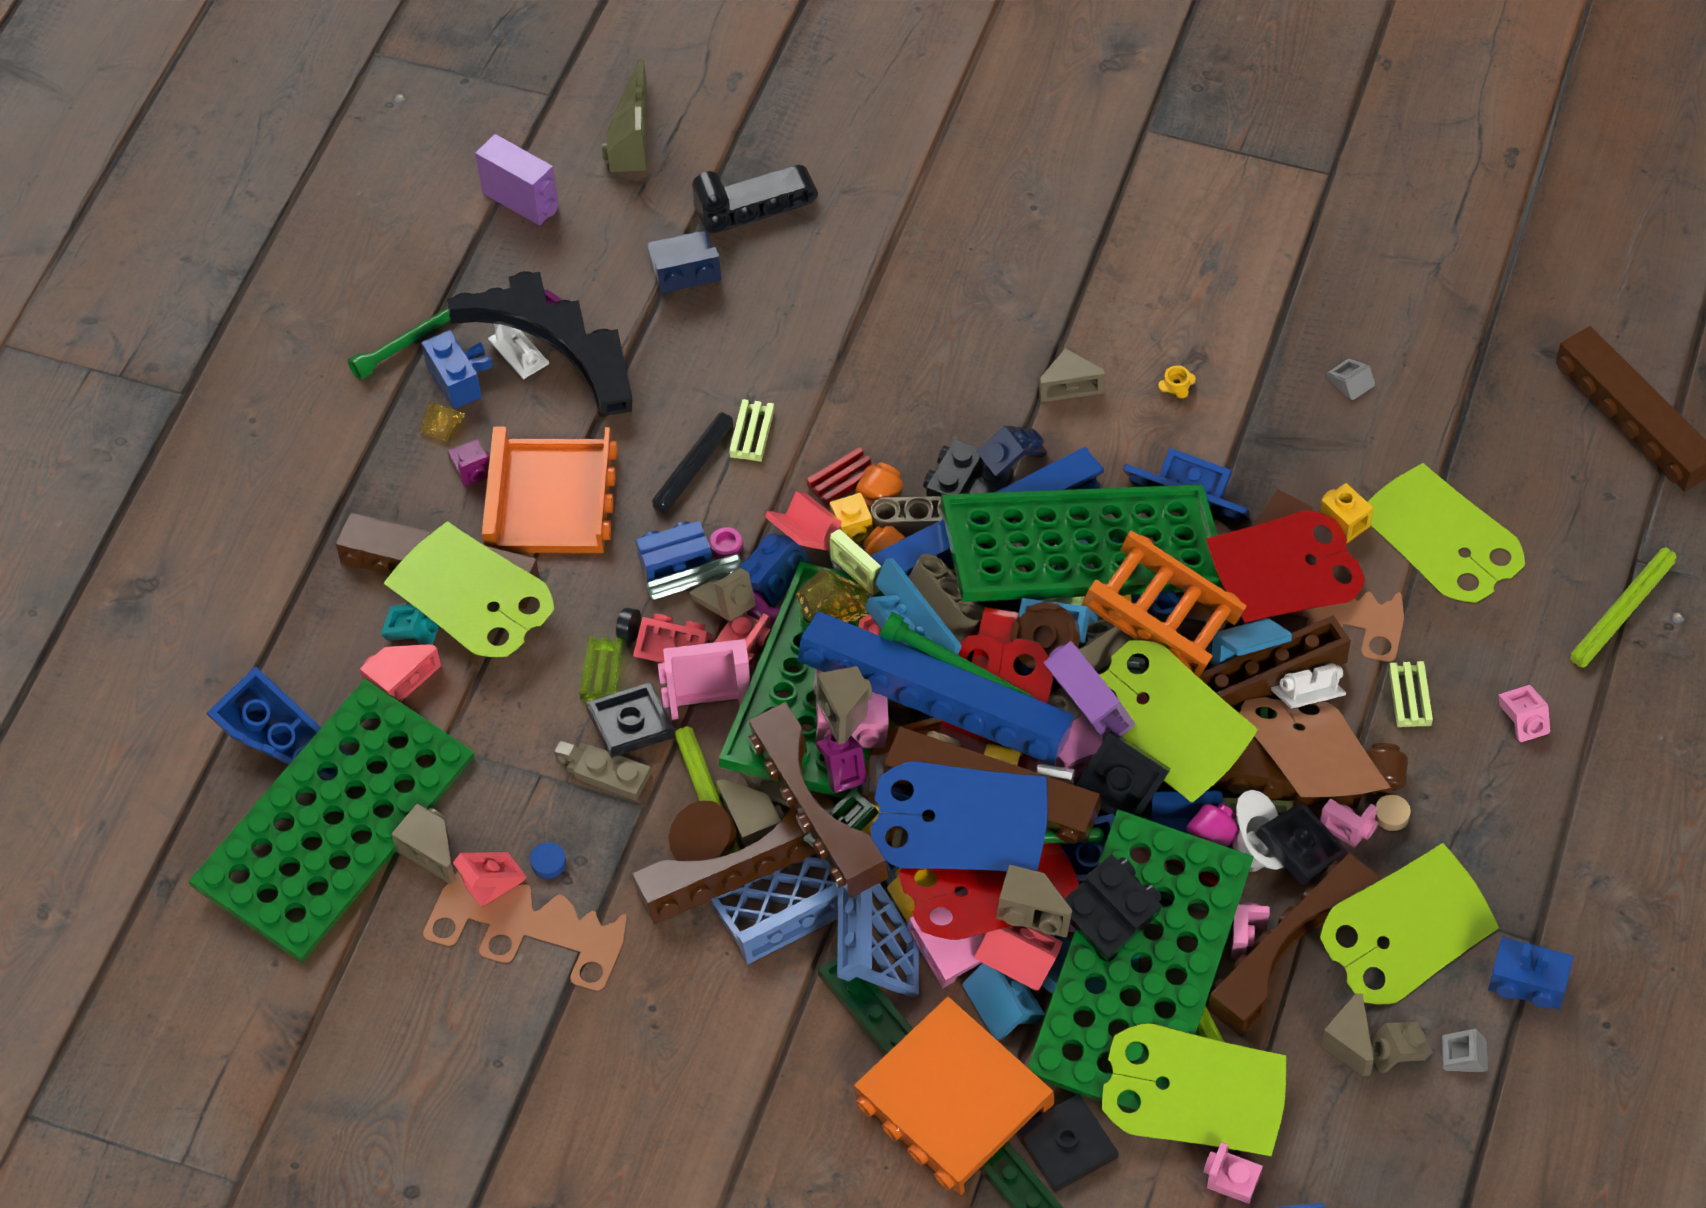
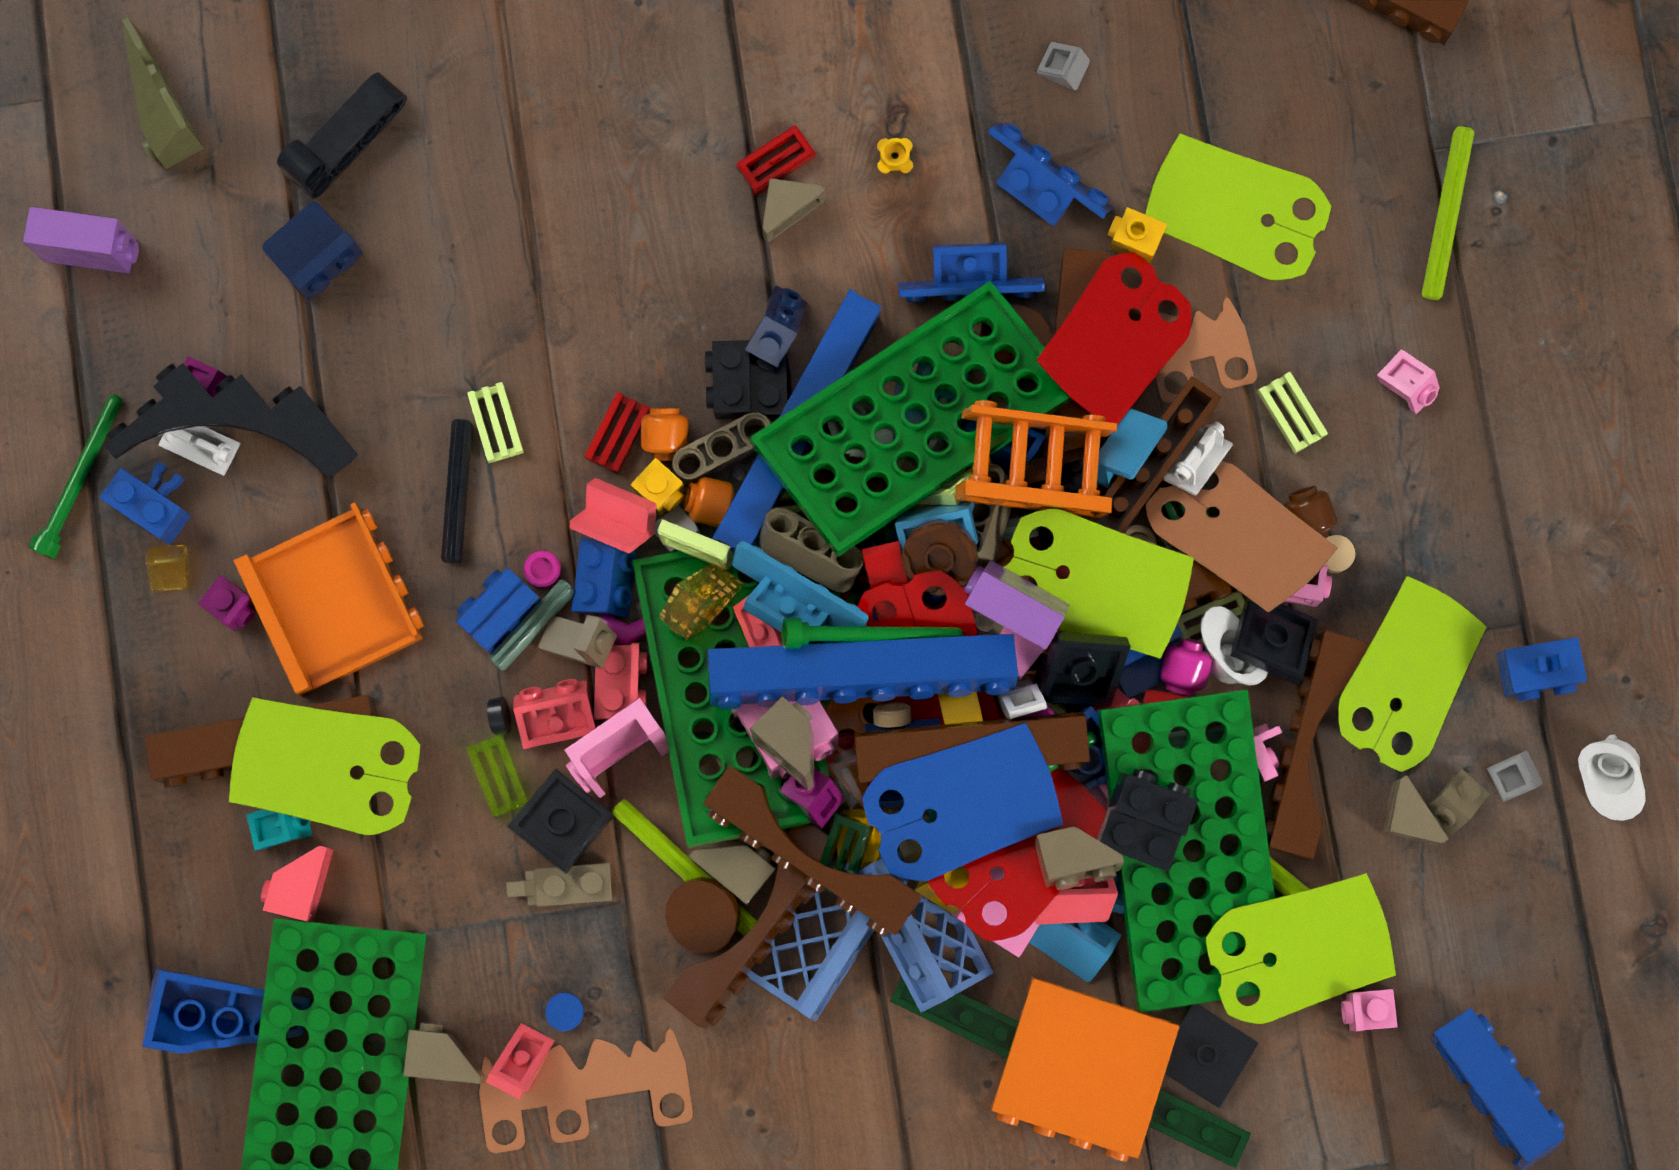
camera: 30 degrees left, 25 degrees up
none -> red tile [736,125,816,196]
none -> blue bracket [988,122,1114,226]
none -> white piece [1578,734,1646,821]

